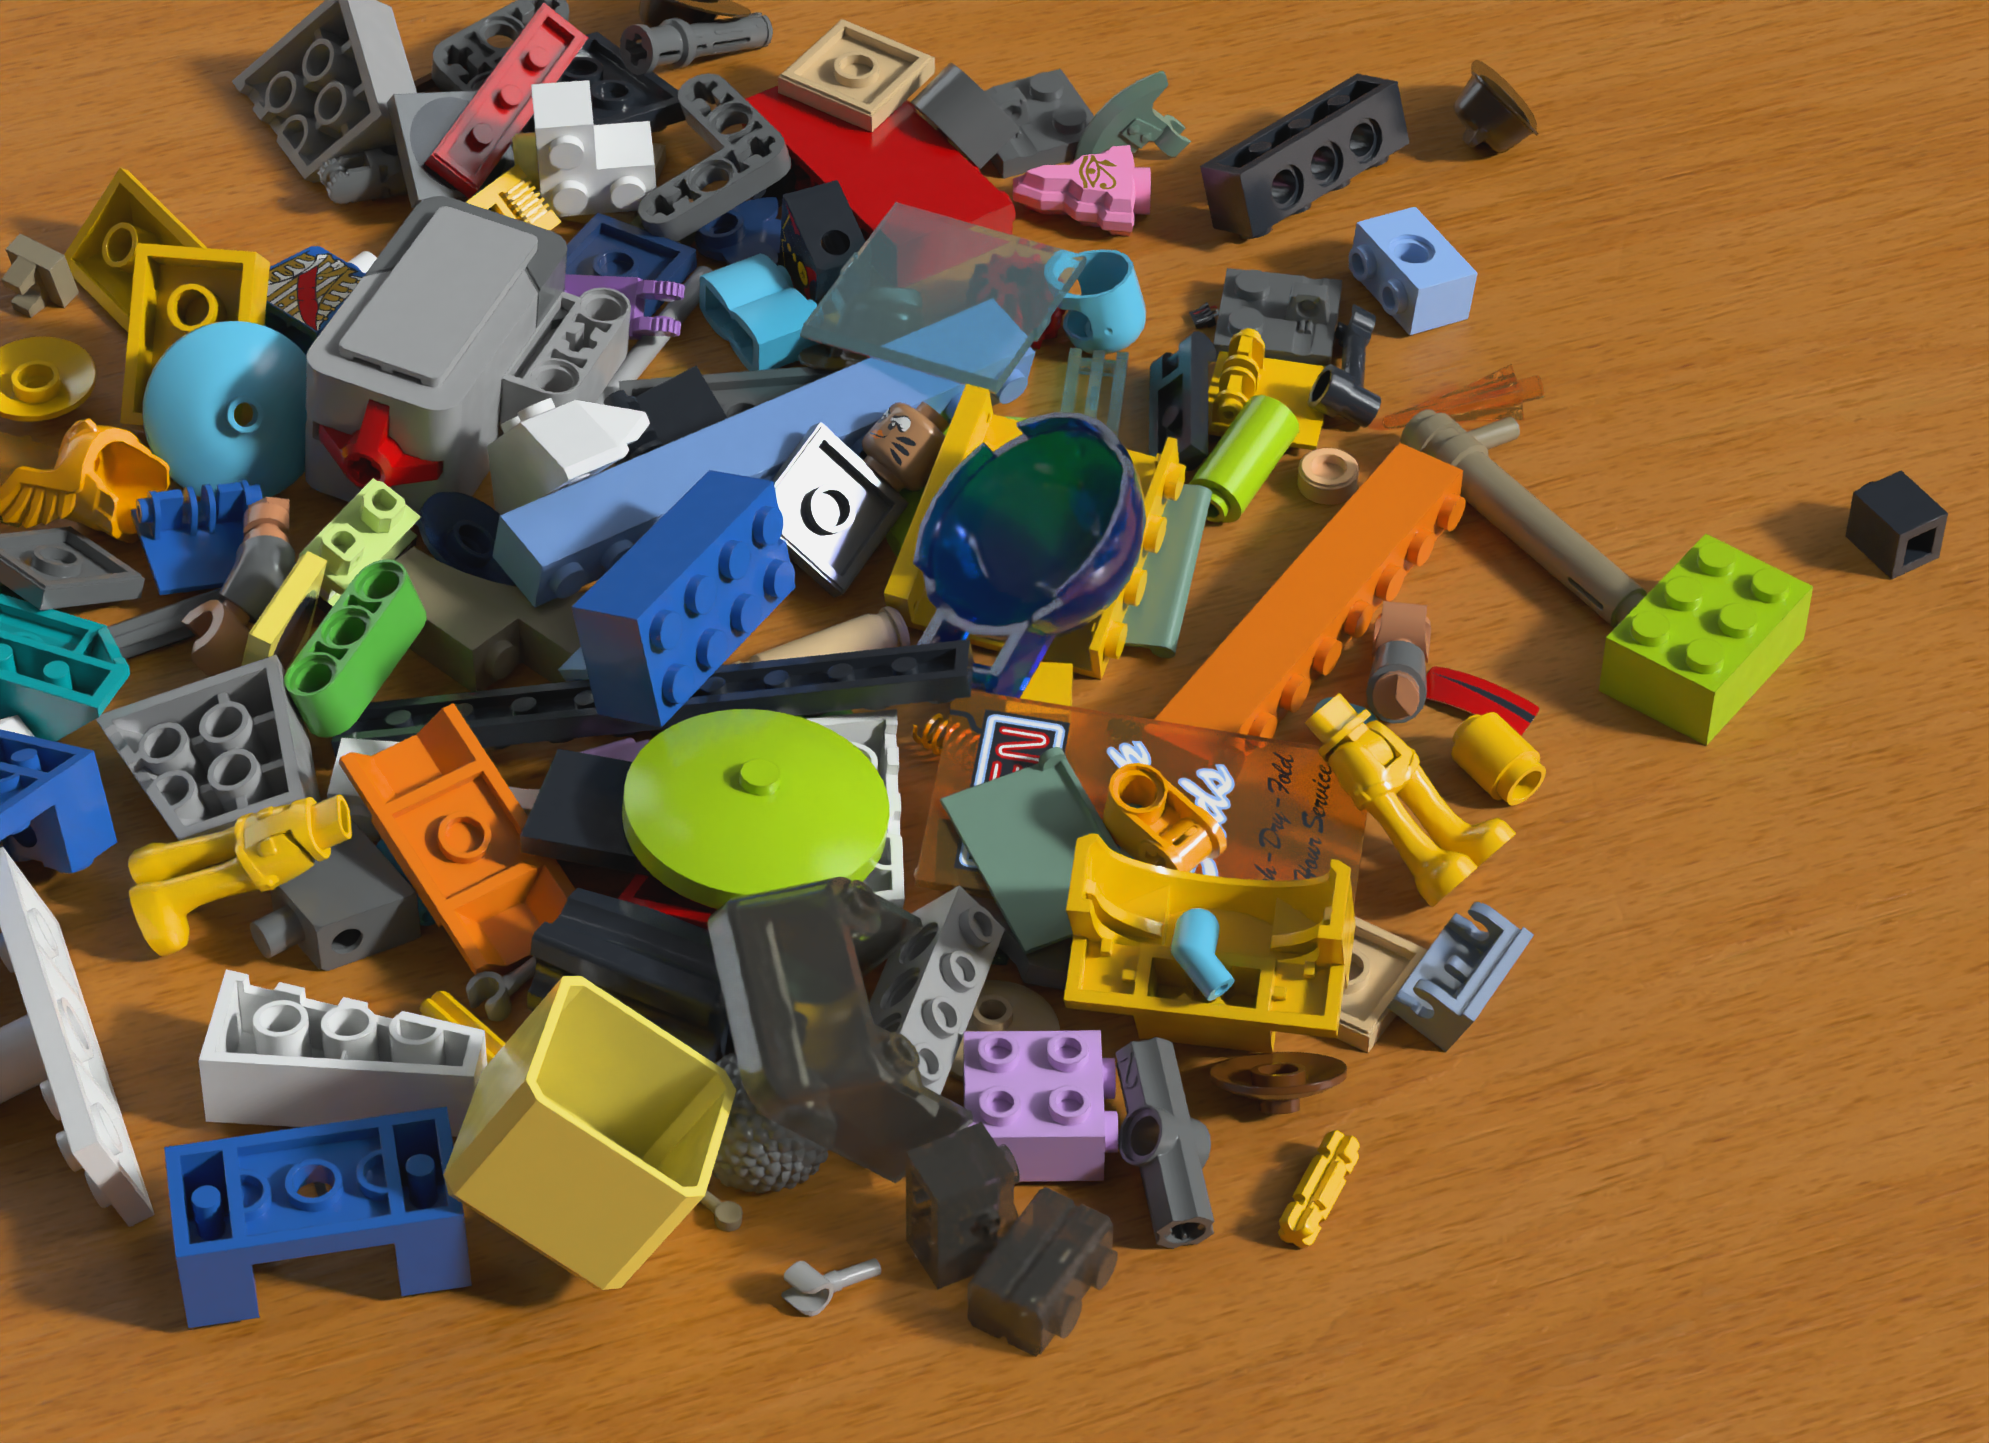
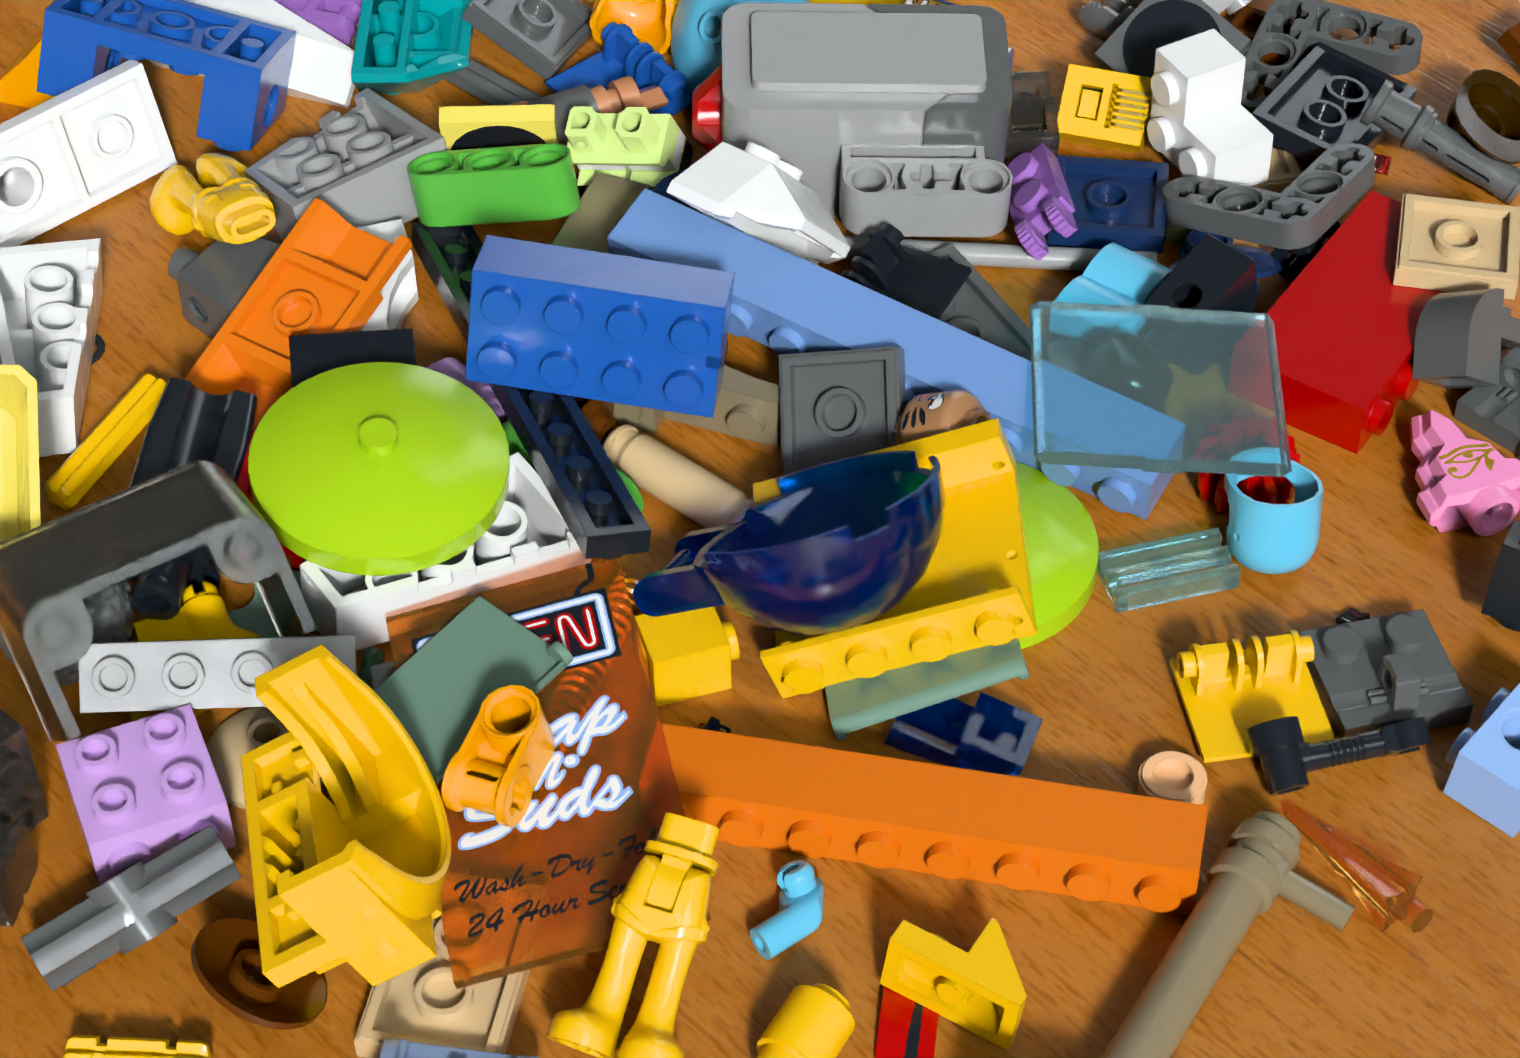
camera: 70 degrees right, 0 degrees up
tile [424,3,588,199] -> none
black plate [1149,331,1217,472] -> none
medium azure arm [1171,908,1235,1001] -> none
lime brick [1189,395,1299,523] -> none
nougat piece [1366,601,1431,724] -> none
none -> yellow slope [880,918,1027,1051]
none -> clear blue slope [885,692,1043,775]

